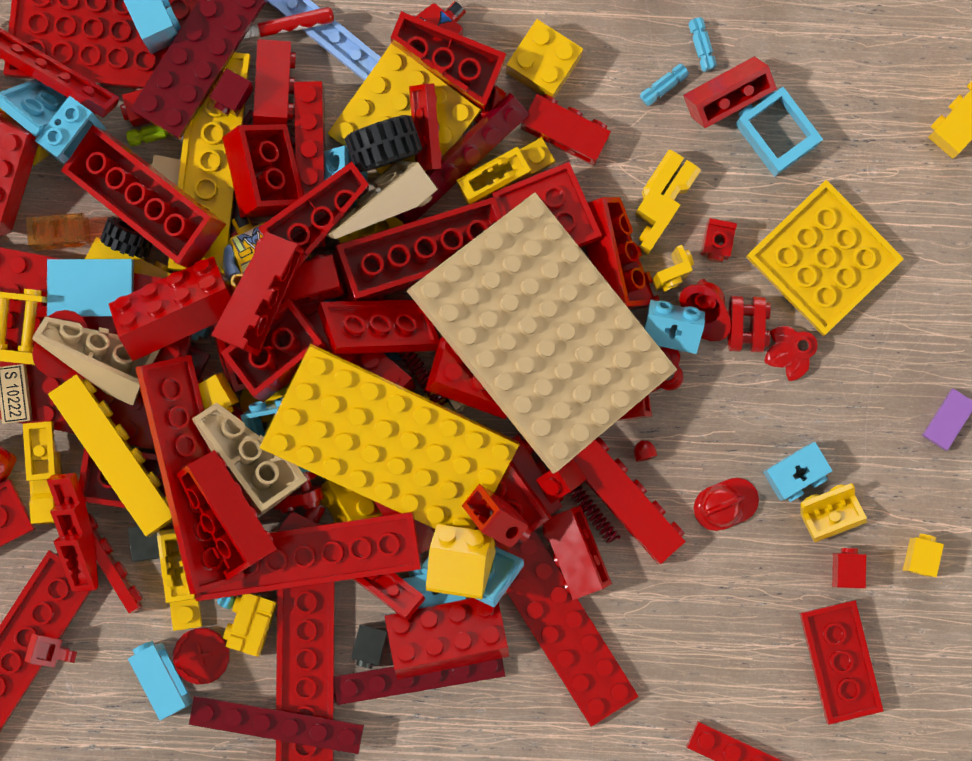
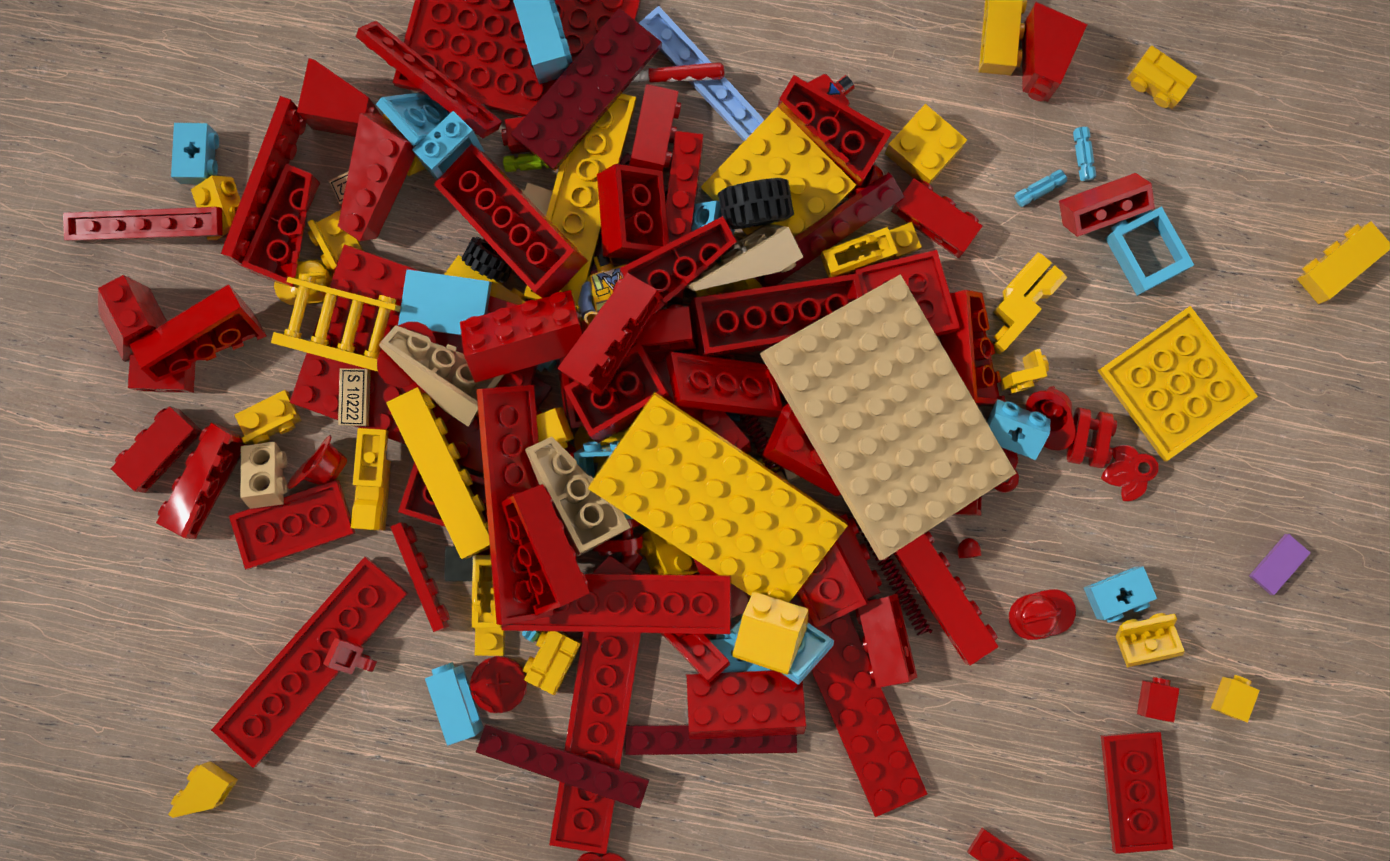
camera: 20 degrees right, 0 degrees up
clear orange brick [26,213,91,251] -> none
red slope [47,473,98,592] -> none
dark red brick [210,68,254,117] -> none
pearl dark grey brick [351,624,388,669] -> none
red plate [409,83,442,170] -> none
red torso [462,484,531,548] -> none
red brick [536,459,587,503] -> none
red brick [700,218,737,263] -> none

